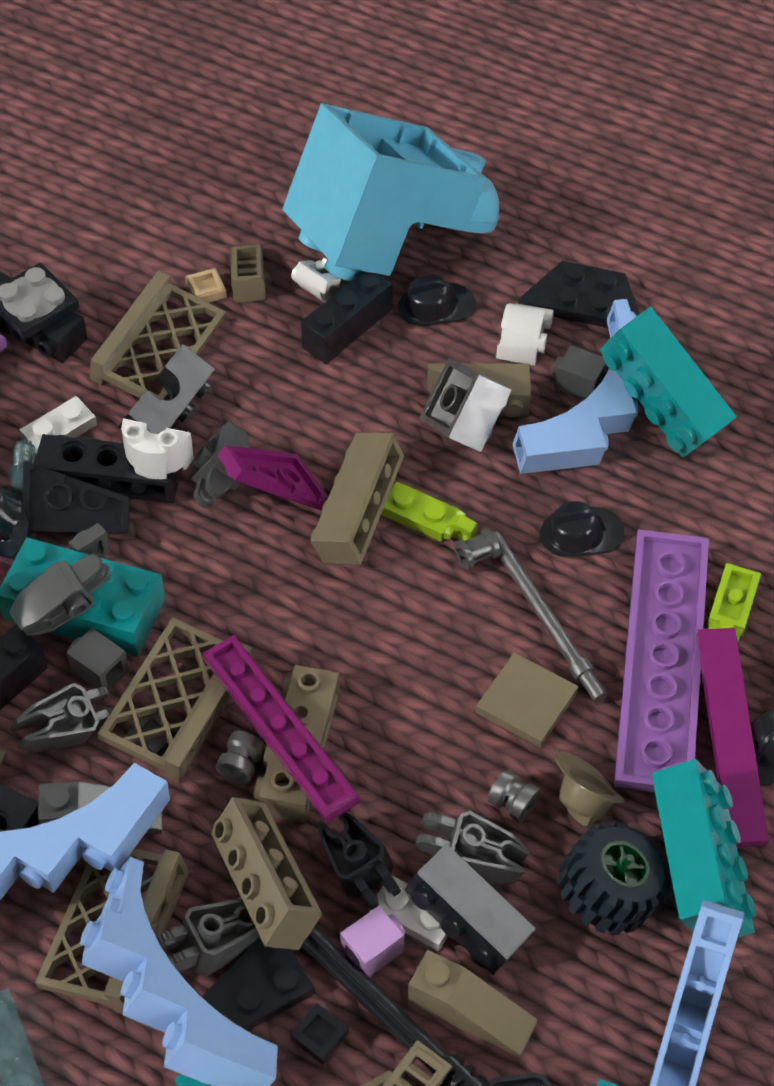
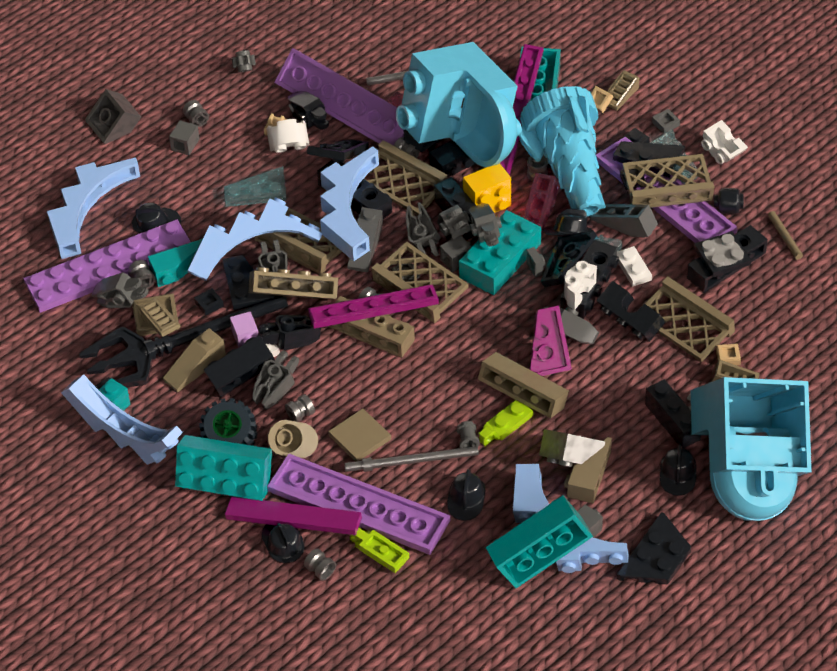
camera: 110 degrees right, 5 degrees down
white cylinder [496,303,554,366] -> none
none -> dark grey hinge [437,205,471,240]

